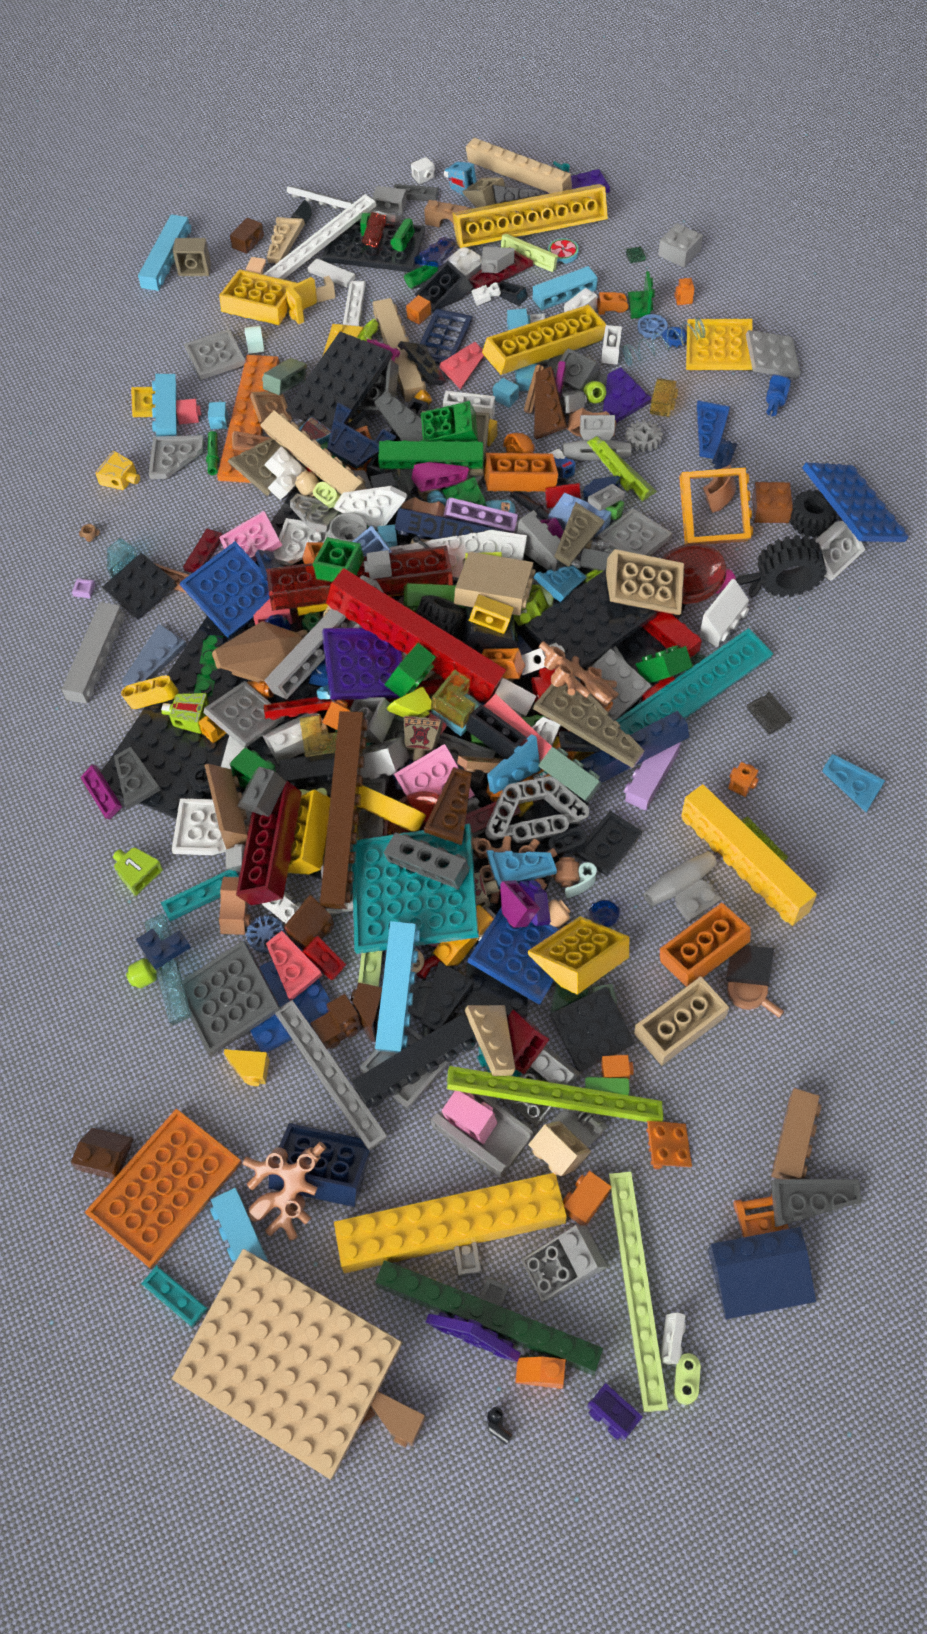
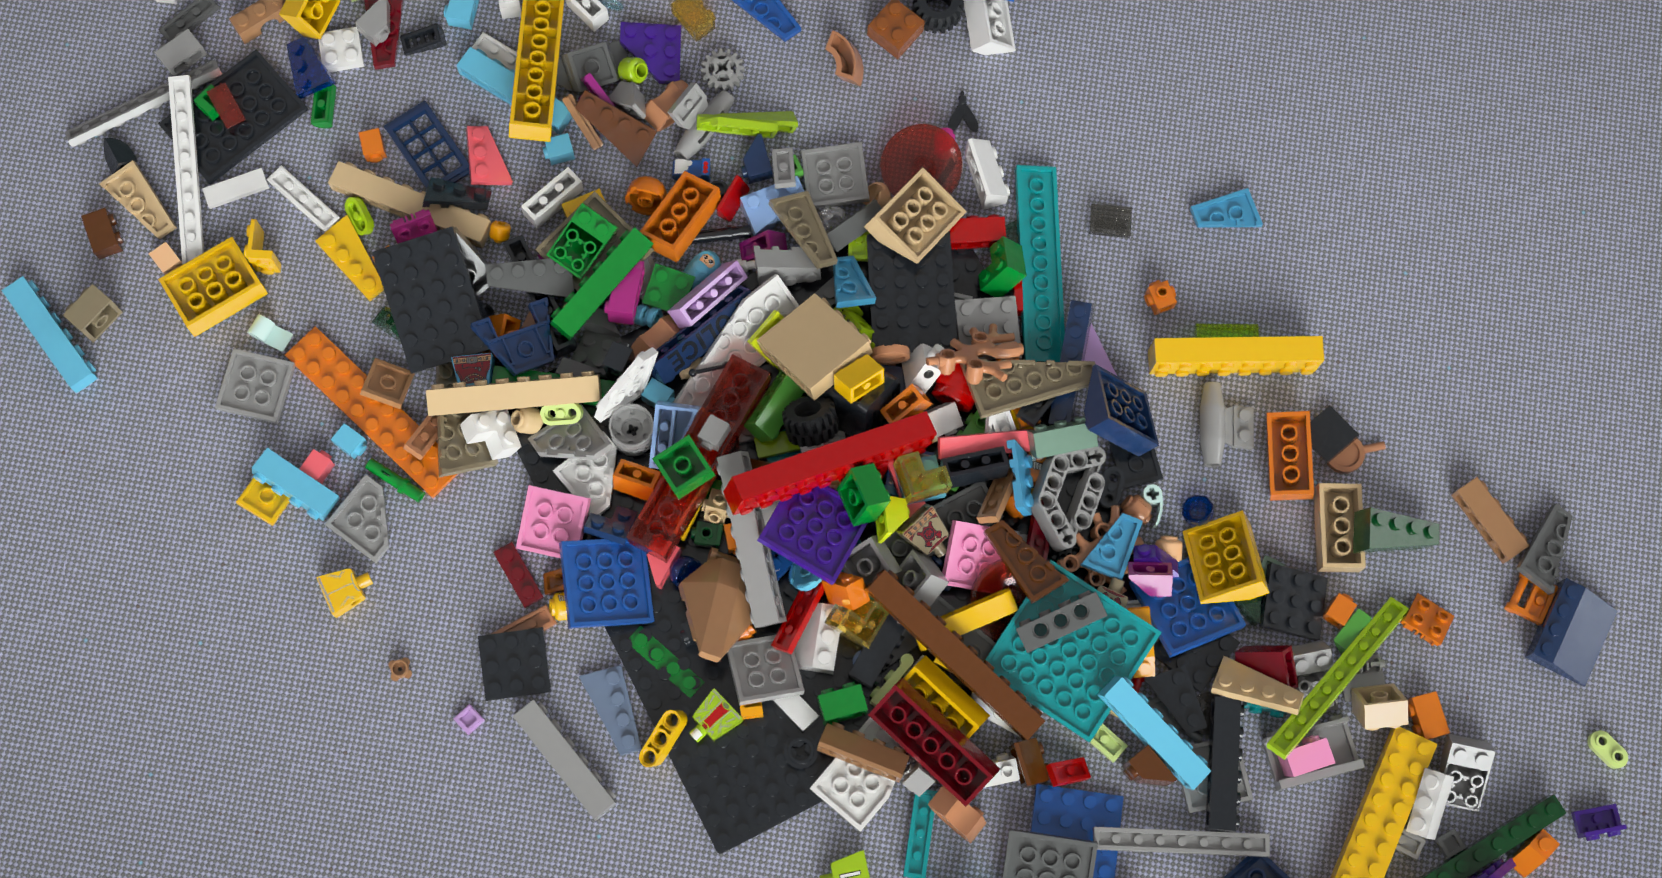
camera: 60 degrees left, 15 degrees up
magenta tile [80,764,122,820] -> none
clear light blue slope [107,538,137,579] -> none
dark grey wing [114,747,160,810] -> none
dark grey slope [237,767,286,817] -> none
medium blue wheel [246,915,285,953] -> none
sand green brick [262,358,307,395] -> none
coral wing [266,931,322,1001] -> none
reddish brown brick [310,994,361,1049] -> none
tan panel [316,276,335,303] -> none
green brick [391,219,415,252] -> none
black slope [415,260,473,312] -> none
white plate [472,283,501,306] -> none
yellowish green plate [609,1172,668,1413] -> none
white plate [660,1312,686,1365] -> none
light orange window [679,467,753,546] -> none
dark blue hips [712,438,738,470] -> none
black tyre [758,535,826,597] -> none
none -> nougat piece [870,344,910,366]
none -> dark blue slope [1084,364,1159,457]
none -> wedge [1353,507,1440,553]
none -> white brick [1406,768,1454,840]

